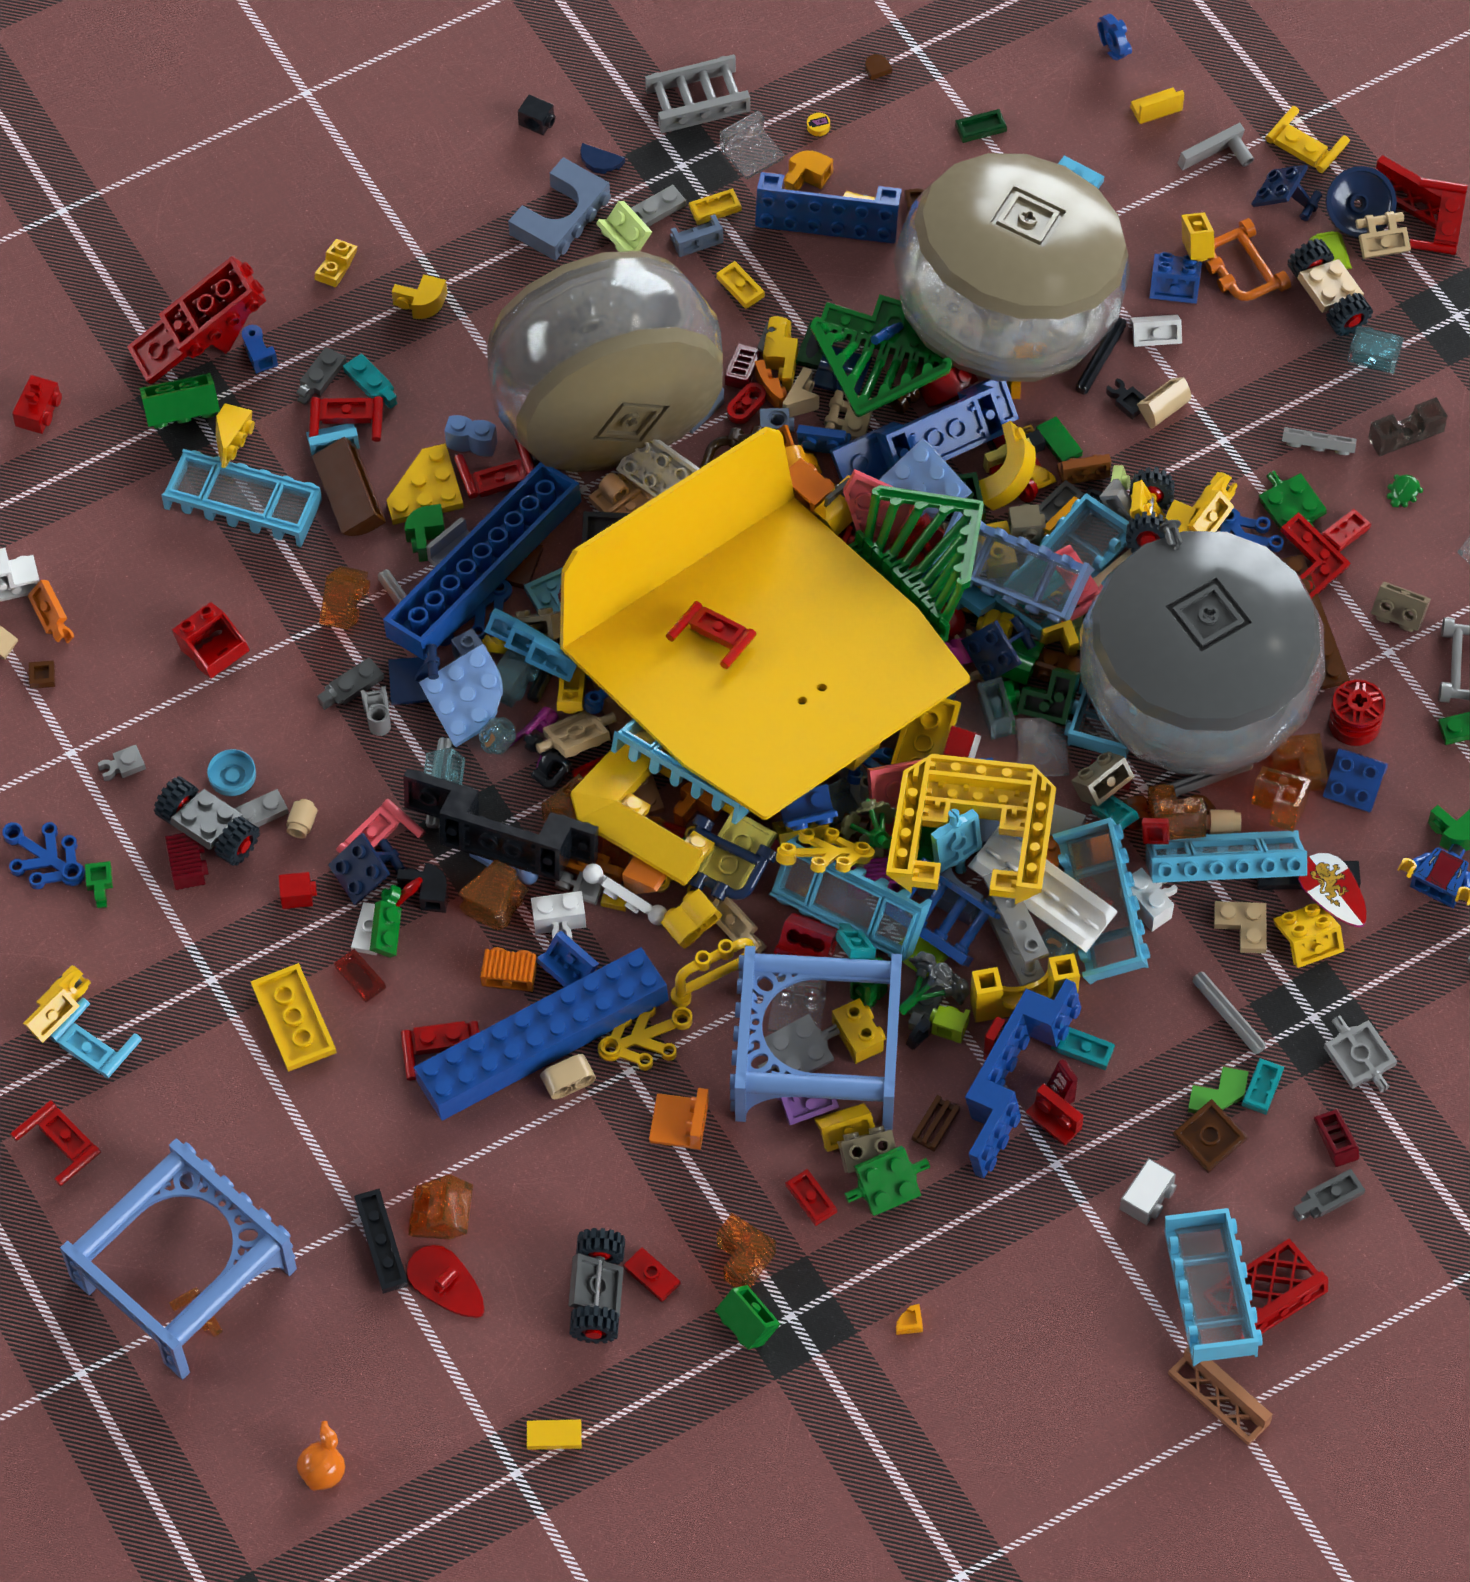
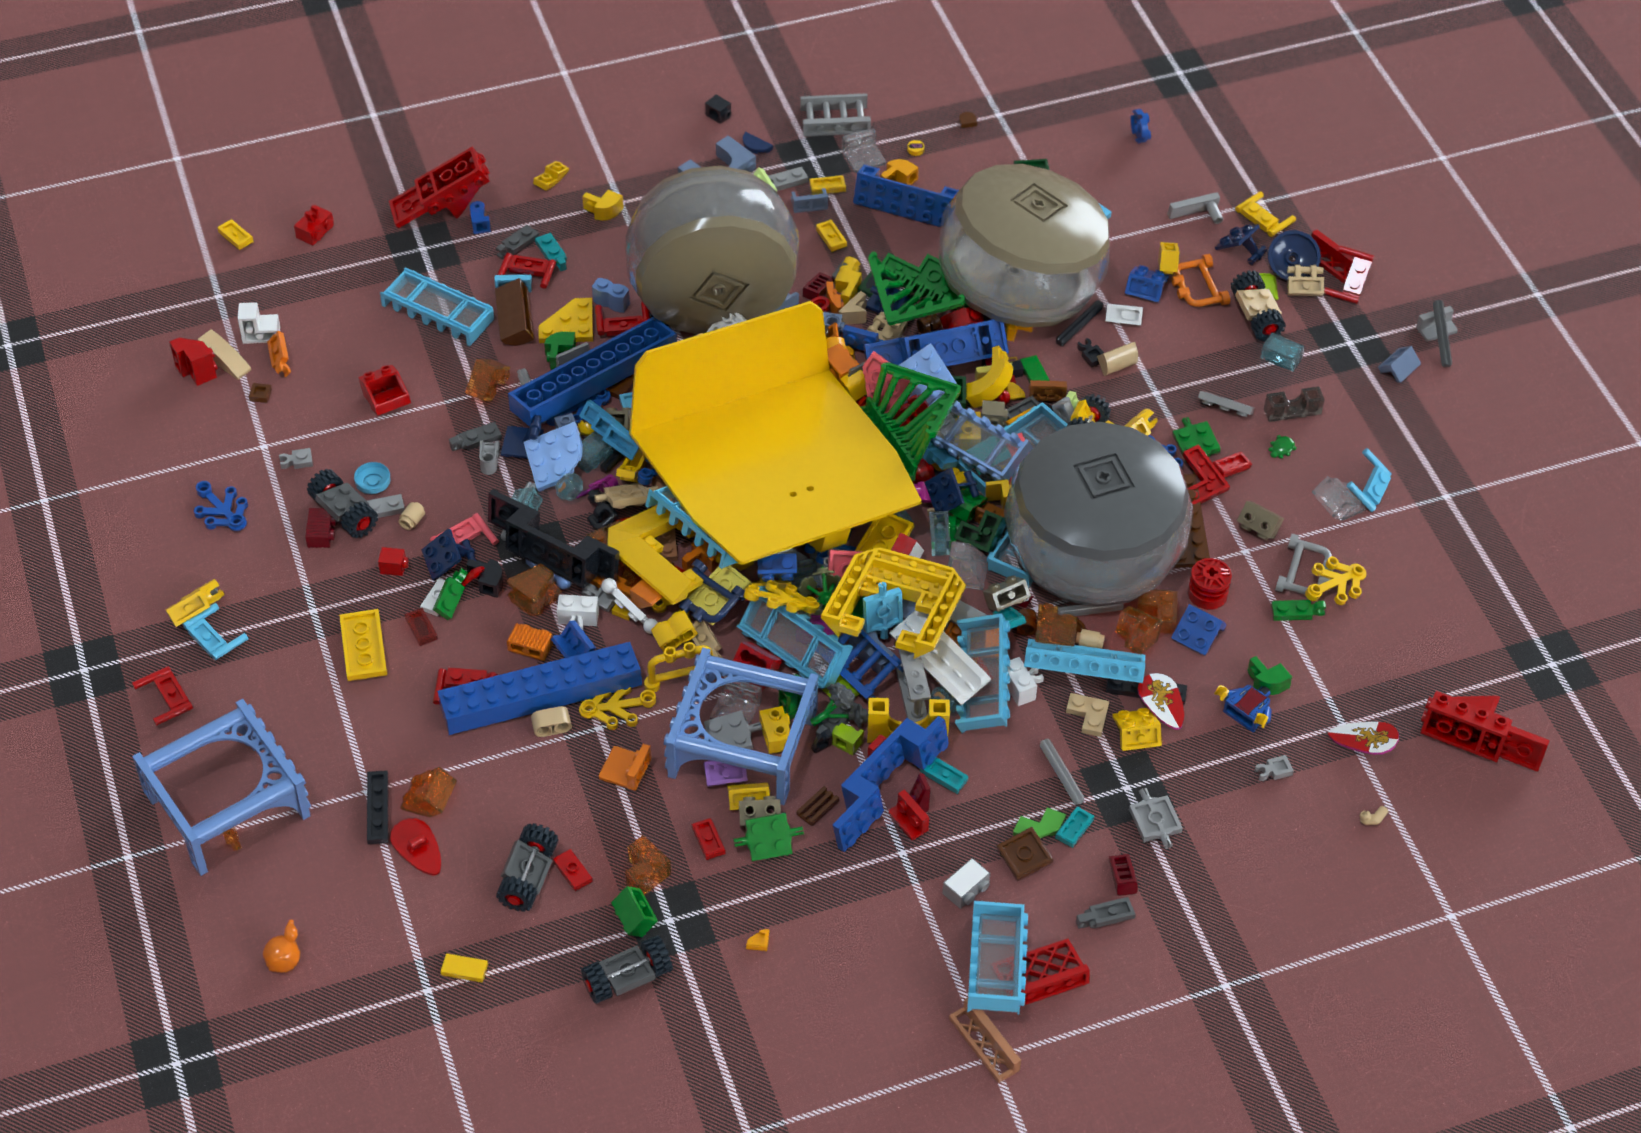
camera: 10 degrees right, 10 degrees down
green plate [85,861,113,908] -> none
green brick [139,373,220,428] -> none
yellow slope [215,403,255,468] -> none
red plate [666,601,757,669] -> none
teal hinge [836,923,876,959] -> none
blue piece [871,323,903,345] -> none
yellow panel [1130,87,1184,124] -> none
red tile [1142,818,1170,845] -> none
dark grey piece [1159,520,1183,550] -> none
none -> plate [581,935,673,1004]

